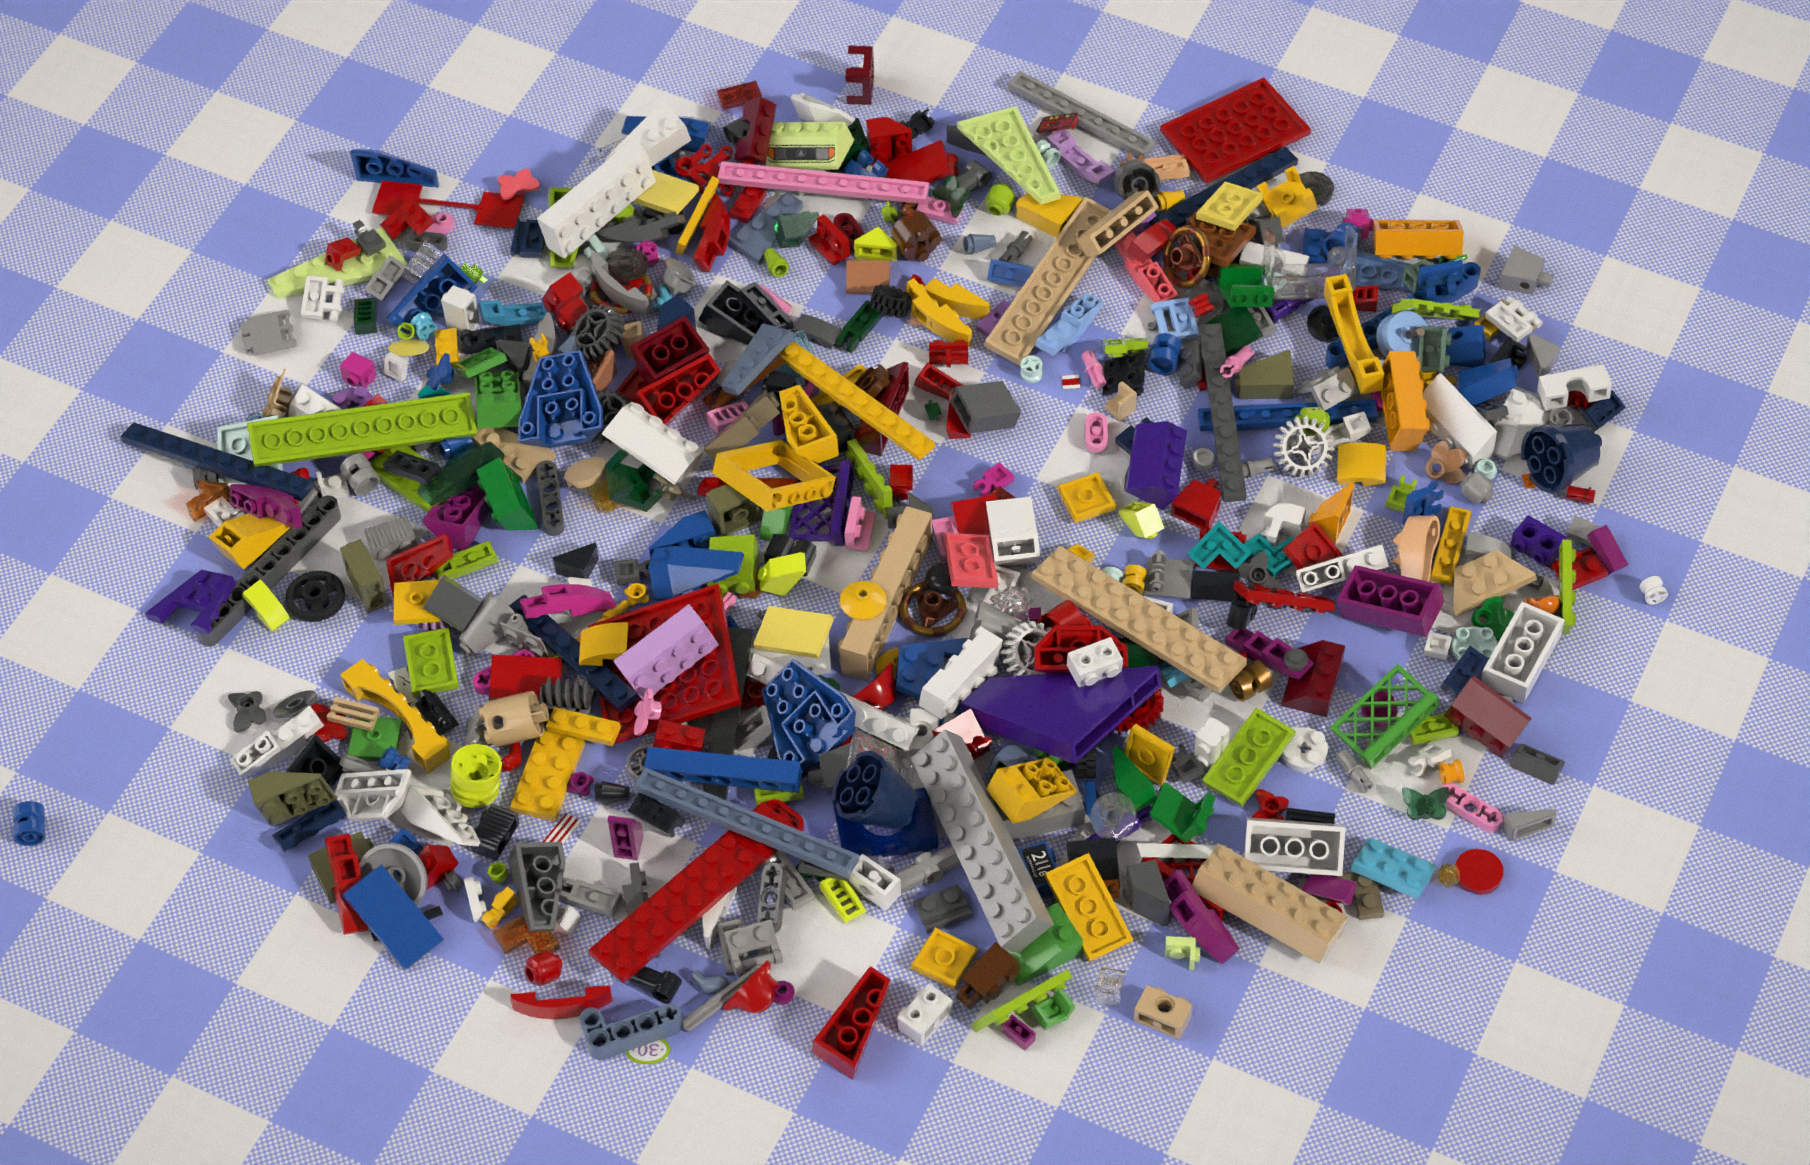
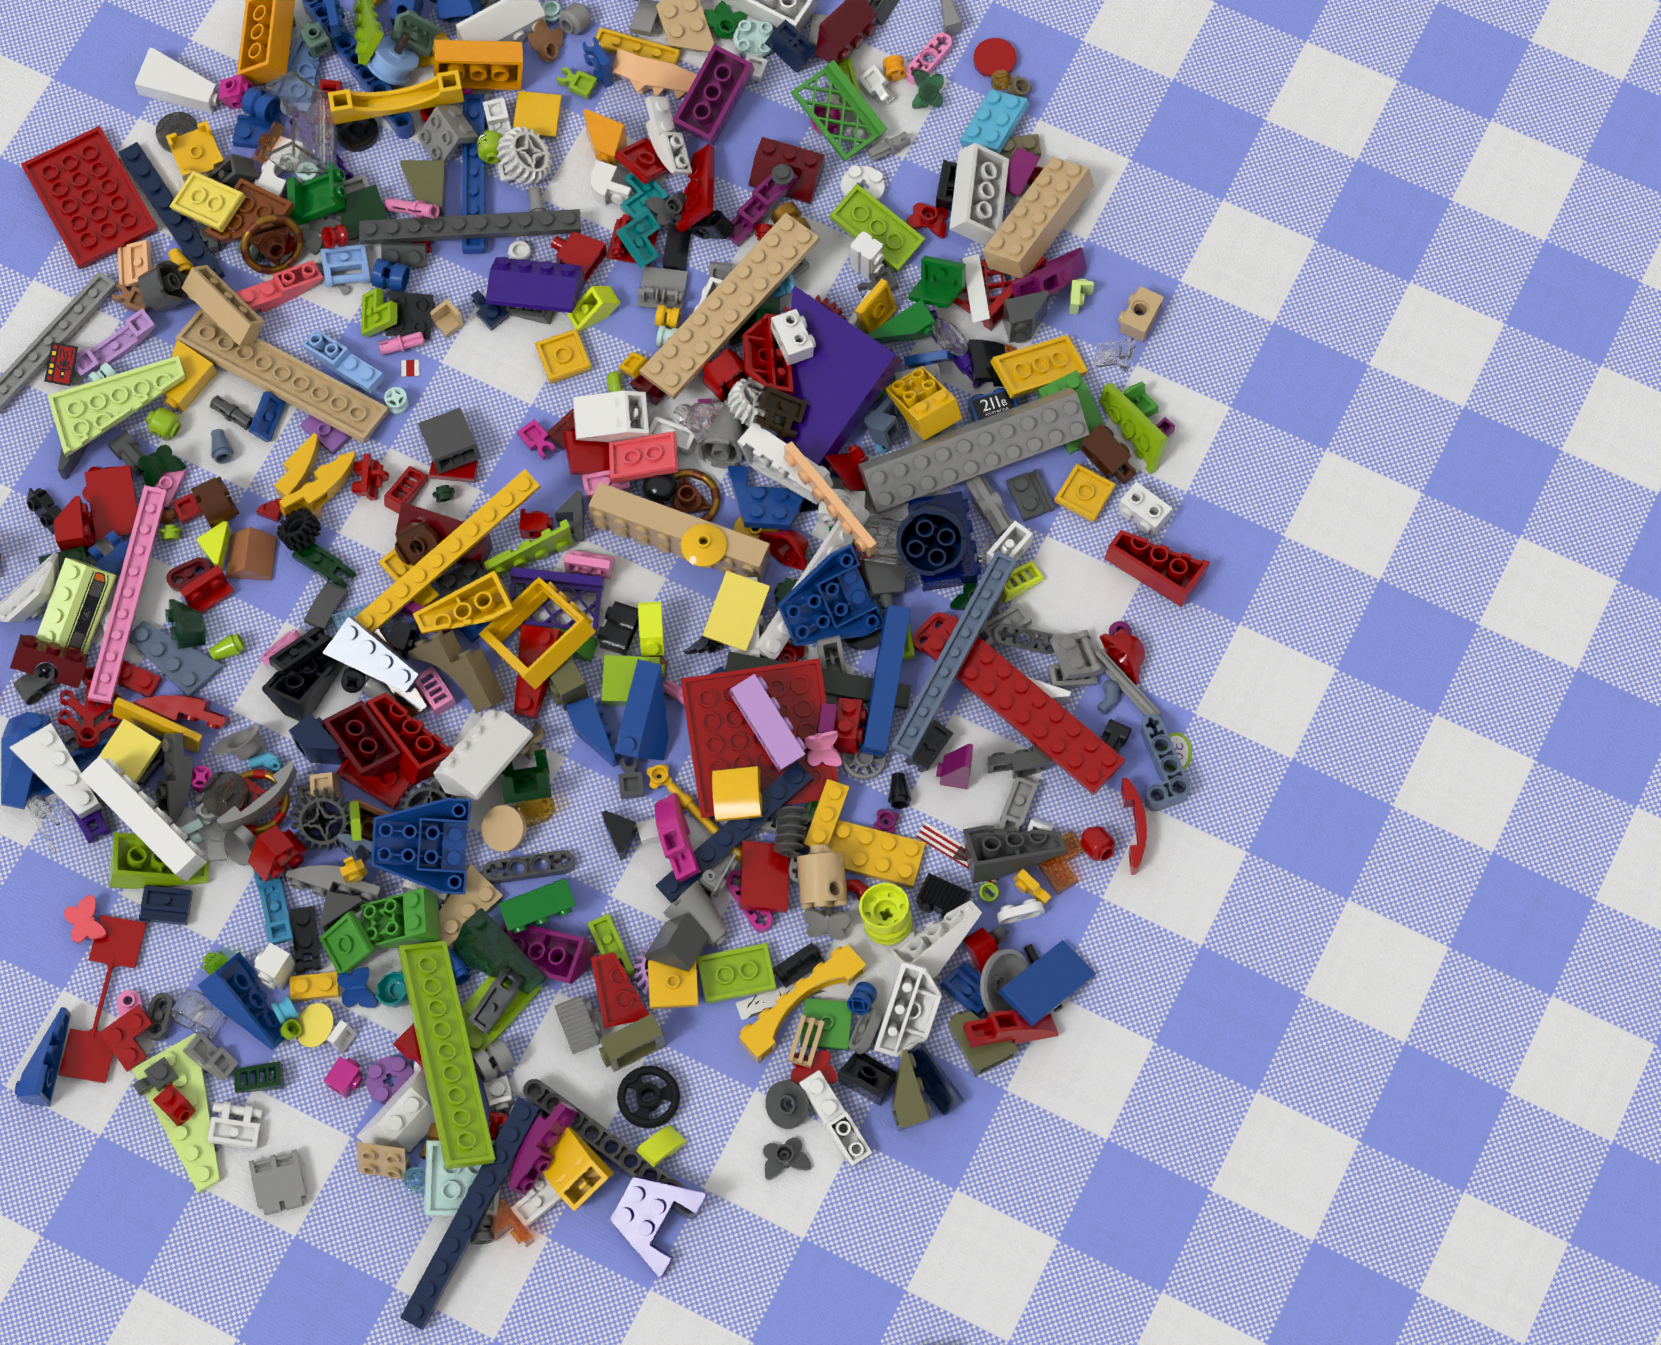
camera: 90 degrees left, 15 degrees up
bright pink plate [1085,412,1108,453] -> none
red slope [1128,219,1177,264] -> none
none -> white slope [135,47,220,114]
none -> clear orange plate [251,121,285,164]
none -> black wheel [341,667,366,693]
none -> lime tile [349,801,362,841]
none -> lime arm [606,371,626,392]
none -> dark brown plate [753,386,807,439]
none -> light nougat plate [784,441,877,557]
none -> magenta piece [817,703,837,733]
none -> dark tan plate [1007,76,1032,98]

